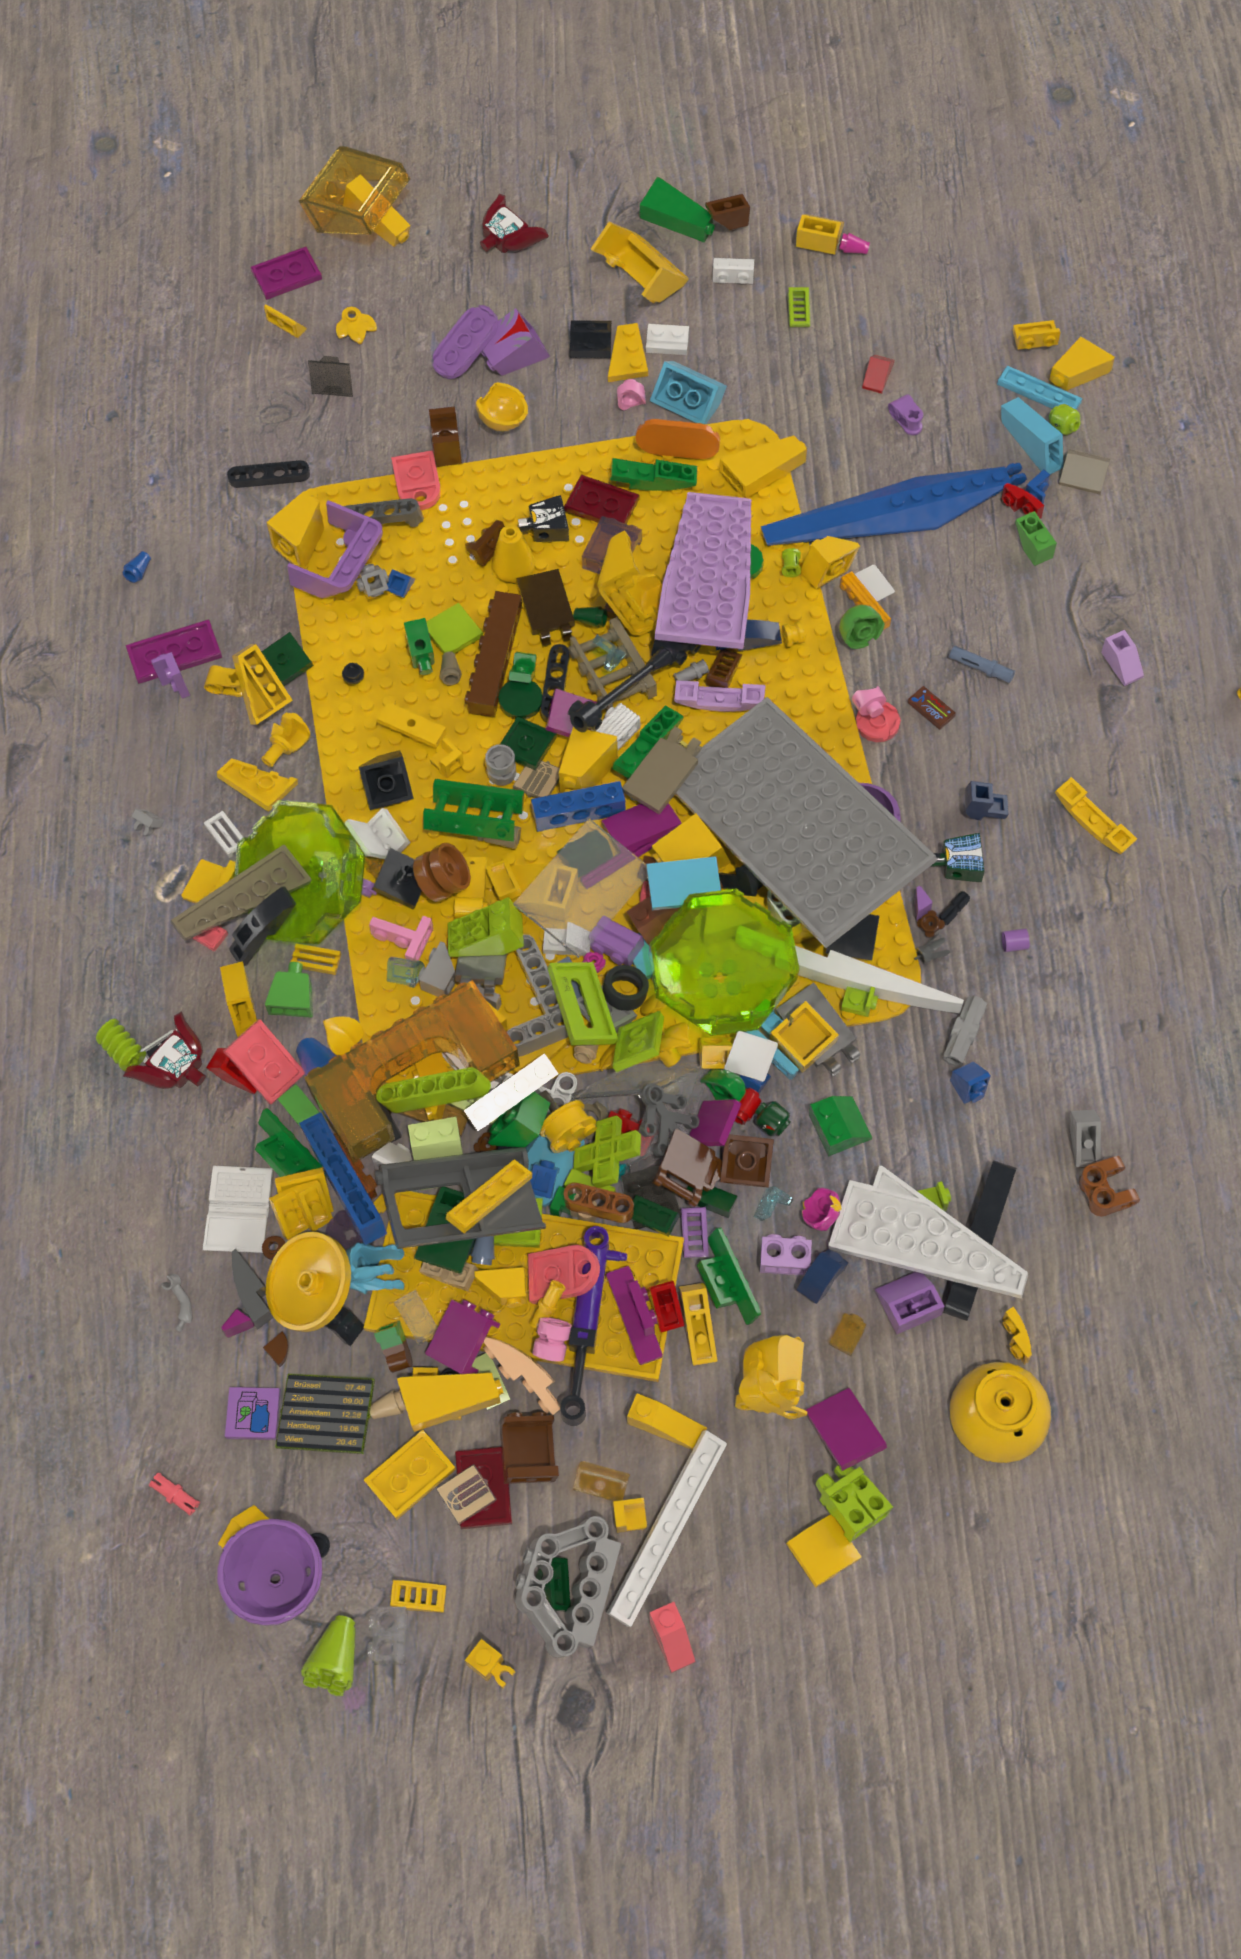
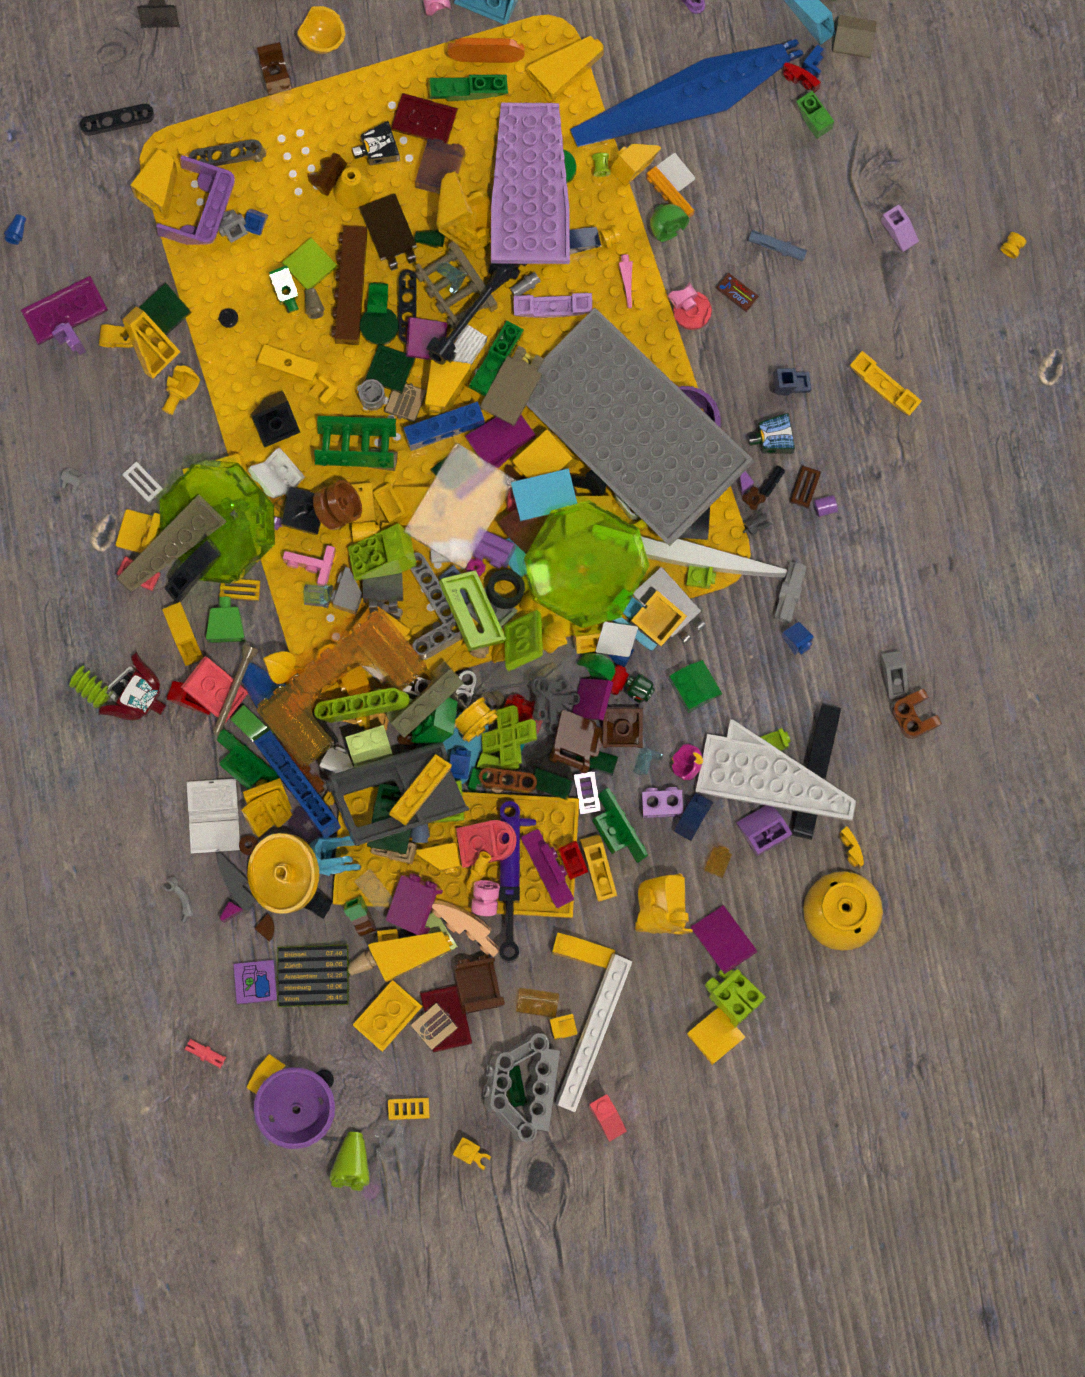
camera: 10 degrees left, 15 degrees up
yellow wing [217,758,298,812] -> none
coral tile [391,450,441,510] -> none
reddish brown slope [706,649,742,688] -> none
none -> dark tan piece [213,644,259,736]
none -> bright pink piece [619,255,633,308]
none -> reddish brown tile [790,466,821,509]

